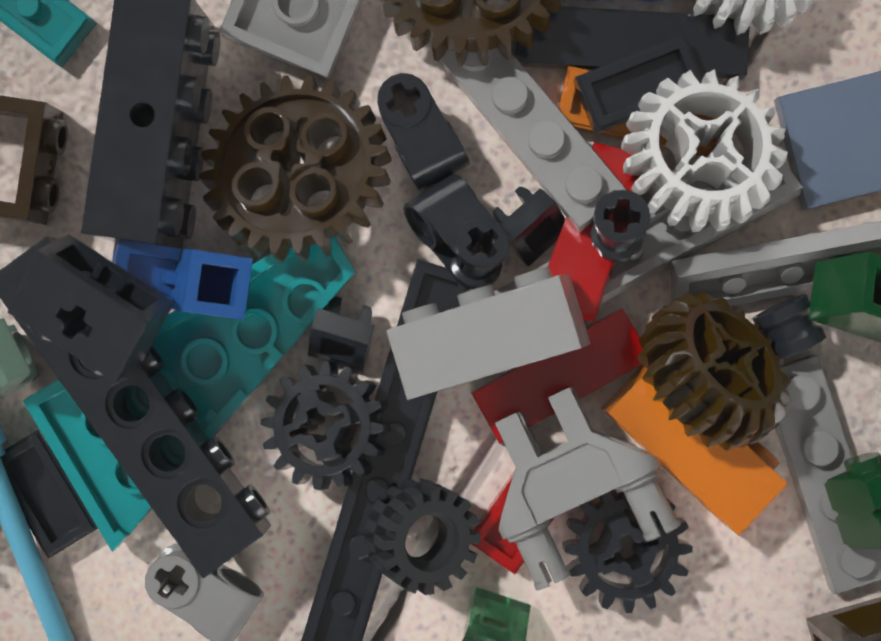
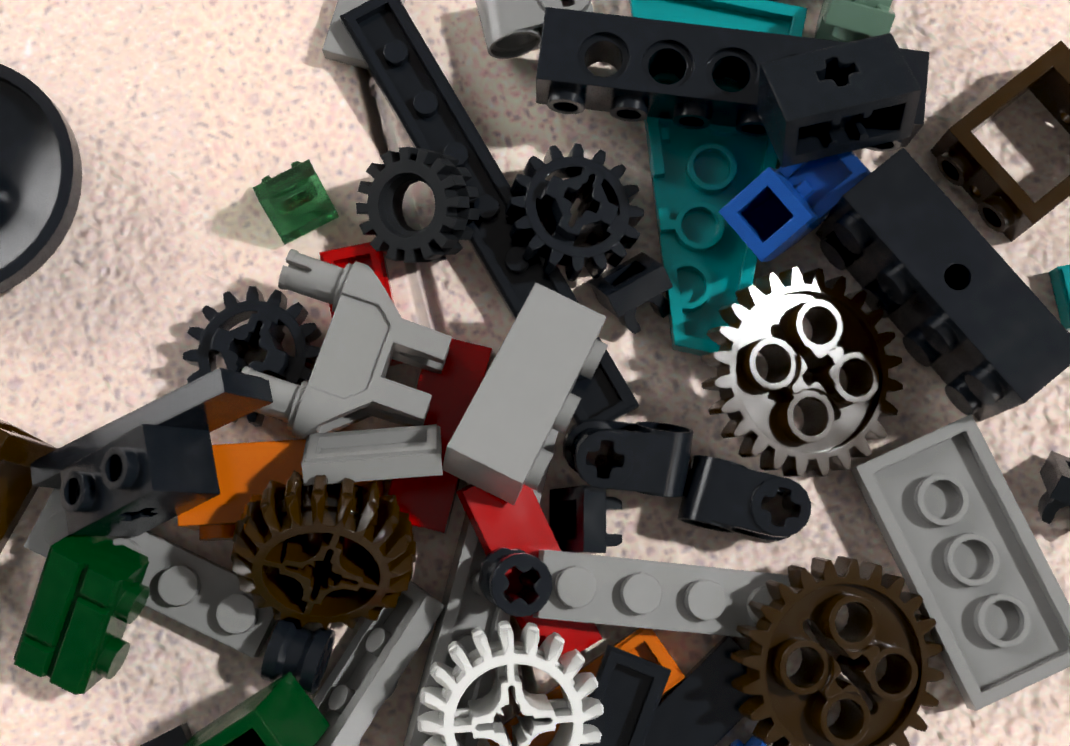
camera: 130 degrees right, 10 degrees down
none -> tile [30,368,273,489]
none -> black brick [60,424,220,536]
none -> light grey tile [301,424,443,486]

